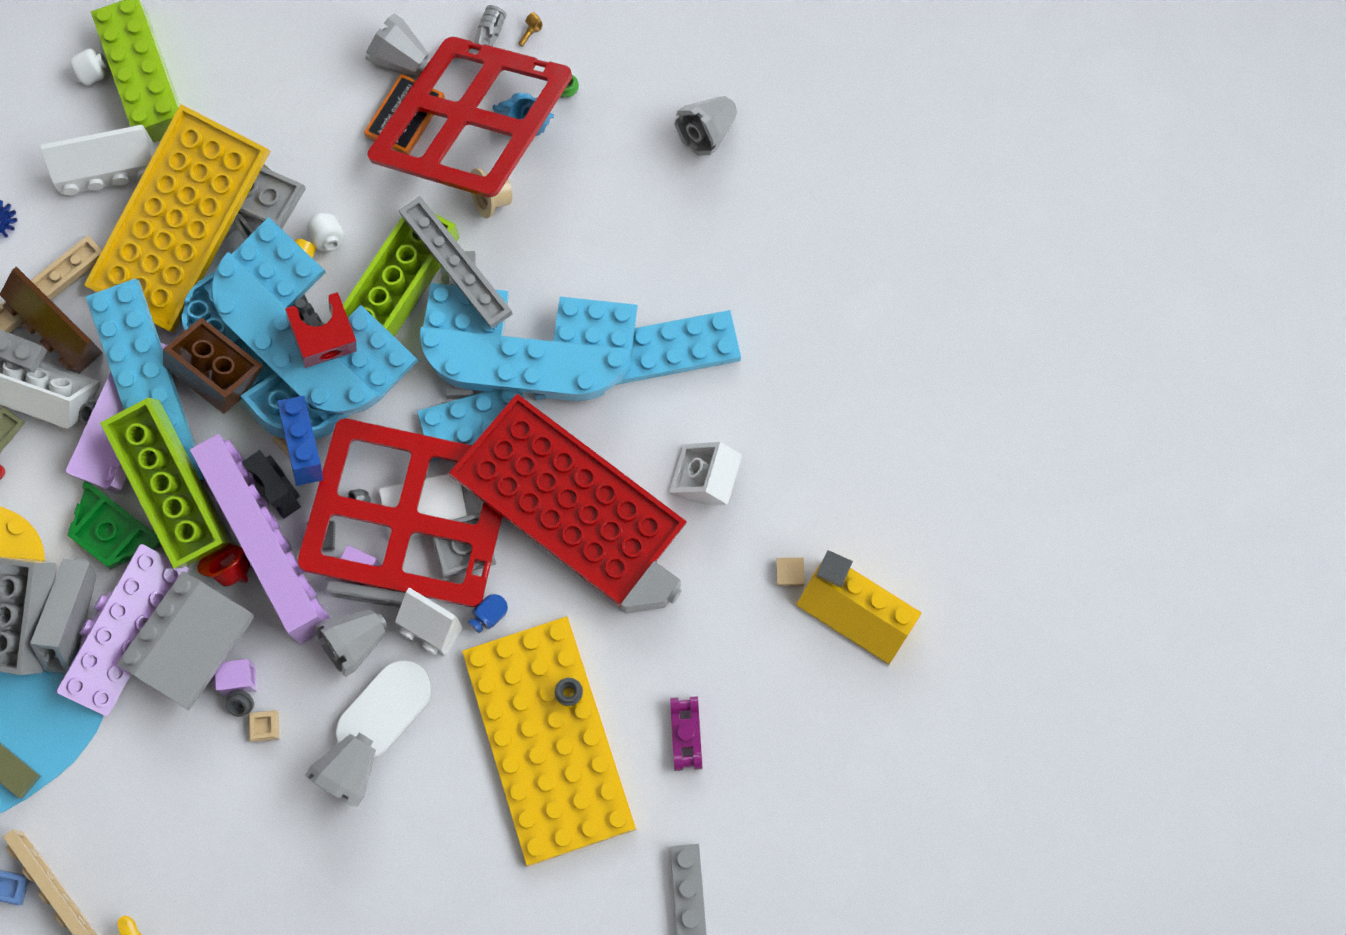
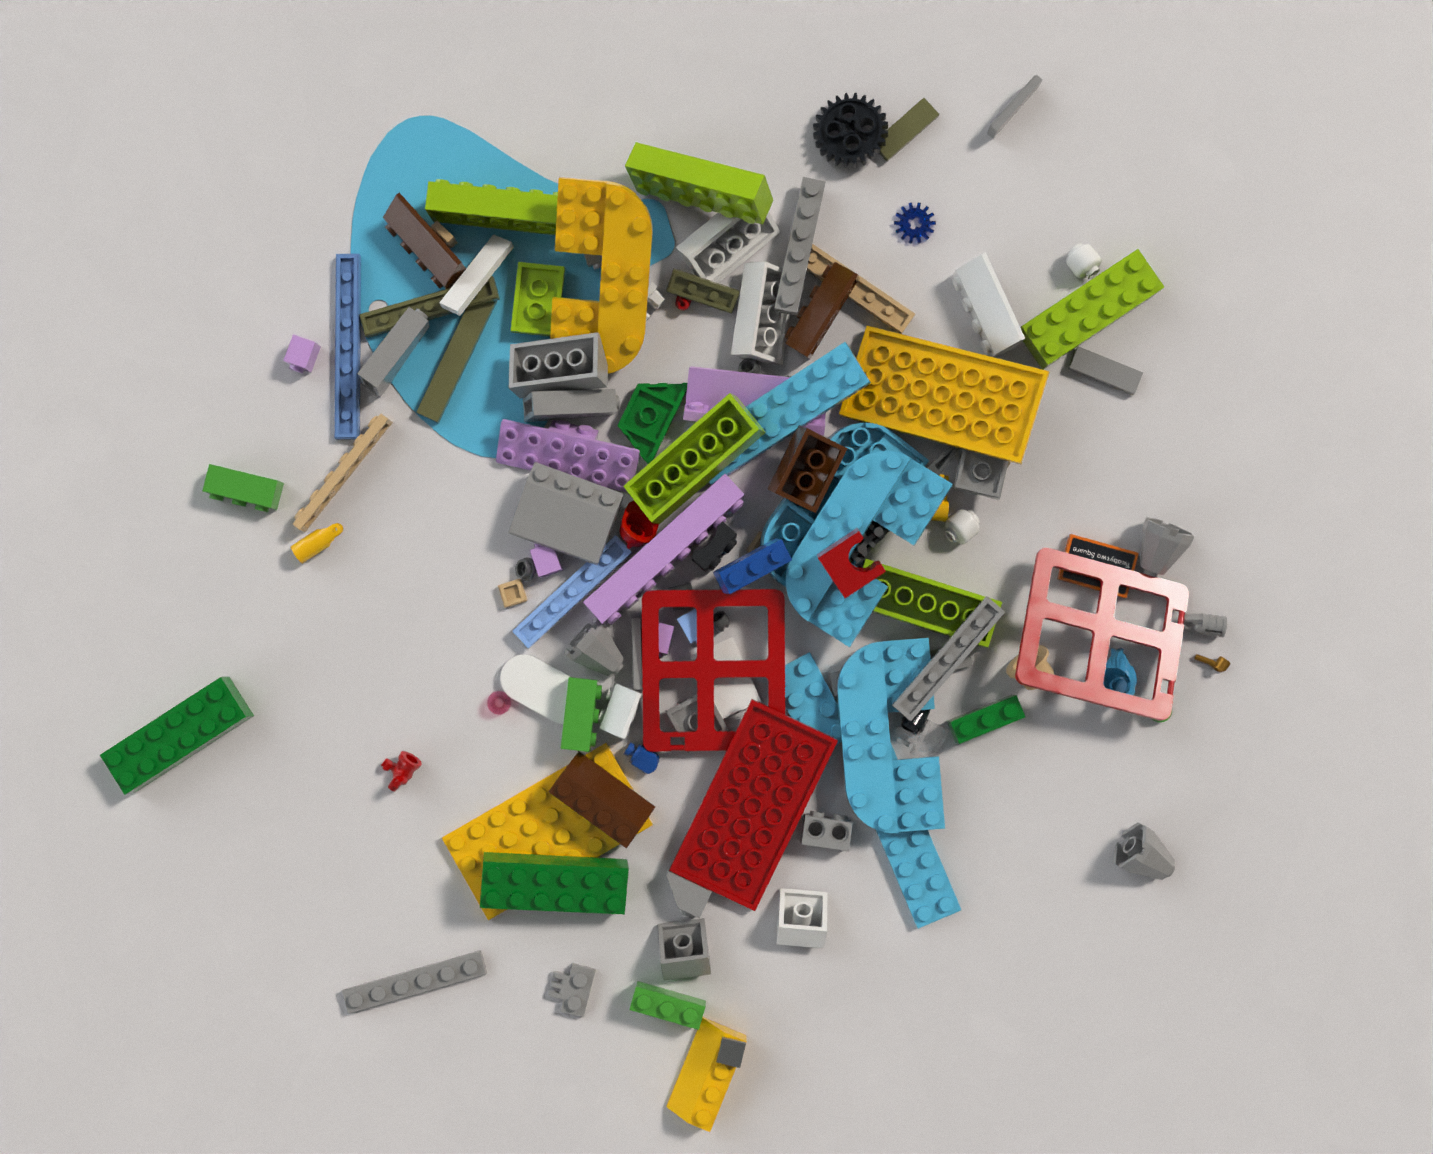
camera: 80 degrees right, 15 degrees up
light grey cone [305,732,376,807] -> none
dark grey plate [555,678,583,706] -> none
magenta plate [670,696,703,771] -> none
tan tile [776,558,805,586] -> none
none -> red piece [381,751,422,792]
none -> green brick [480,852,629,915]
none -> clear pink plate [487,691,511,715]
none -> light blue plate [512,535,632,648]
none -> reddish brown slope [548,751,656,849]
none -> light grey hinge [548,963,596,1017]
none -> bright green brick [561,677,602,752]
none -> bright green brick [629,981,706,1030]
none -> light grey slope [657,918,711,981]
none -> light blue brick [677,608,697,644]
none -> light grey brick [800,811,853,851]
none -> clear brick [893,719,950,756]
none -> black cone [901,709,931,736]
none -> green brick [947,694,1025,744]
none -> light grey tile [1068,346,1143,395]

